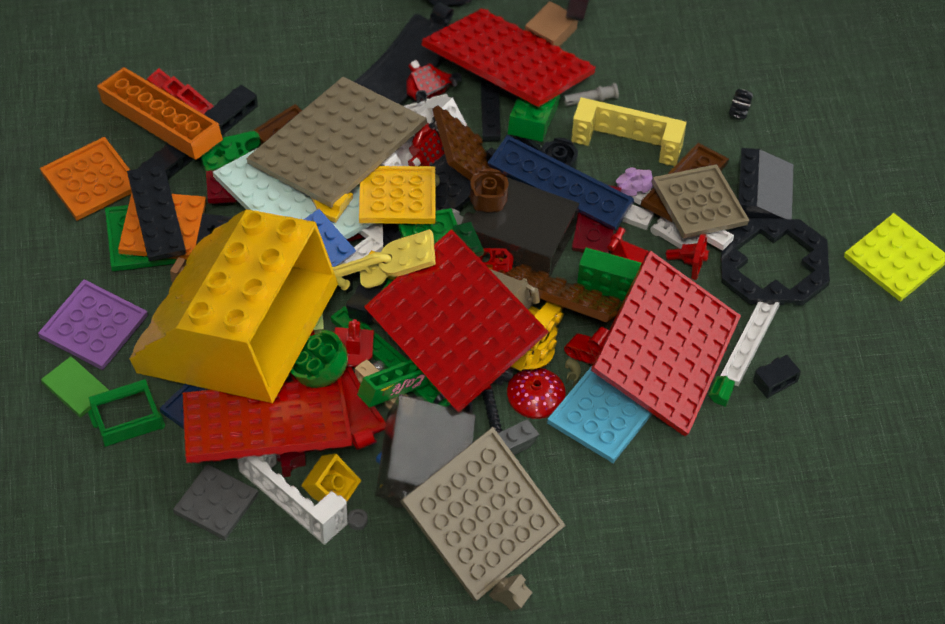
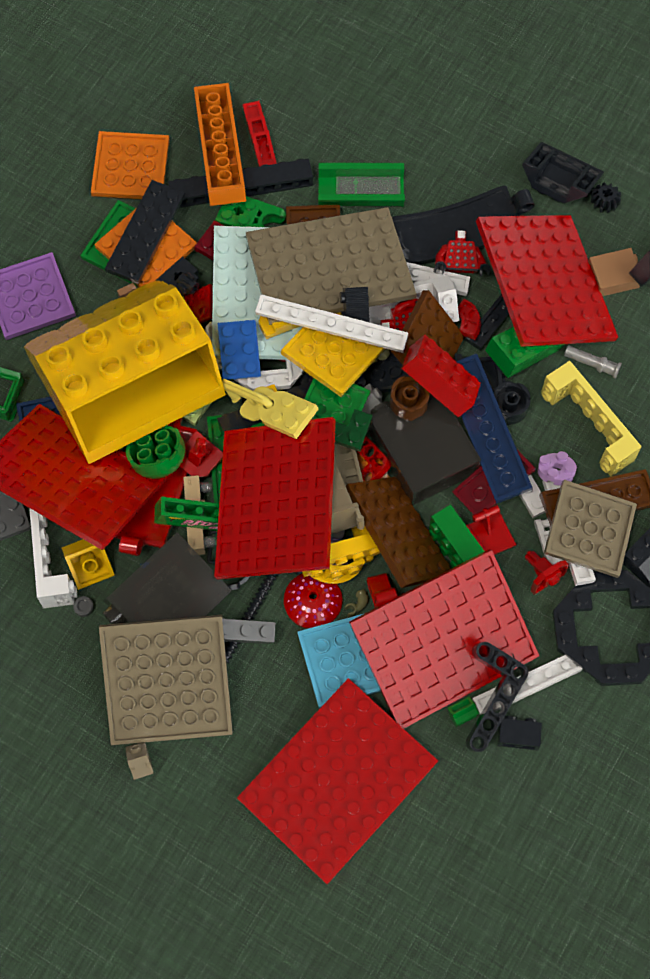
camera: 40 degrees right, 15 degrees up
none -> red plate [237,678,438,885]
none -> white plate [255,295,408,353]
none -> green piece [318,163,405,207]
none -> black brick [340,287,370,323]
none -> red brick [401,334,481,417]
none -> red tile [458,299,481,340]
none -> black beam [466,642,528,752]

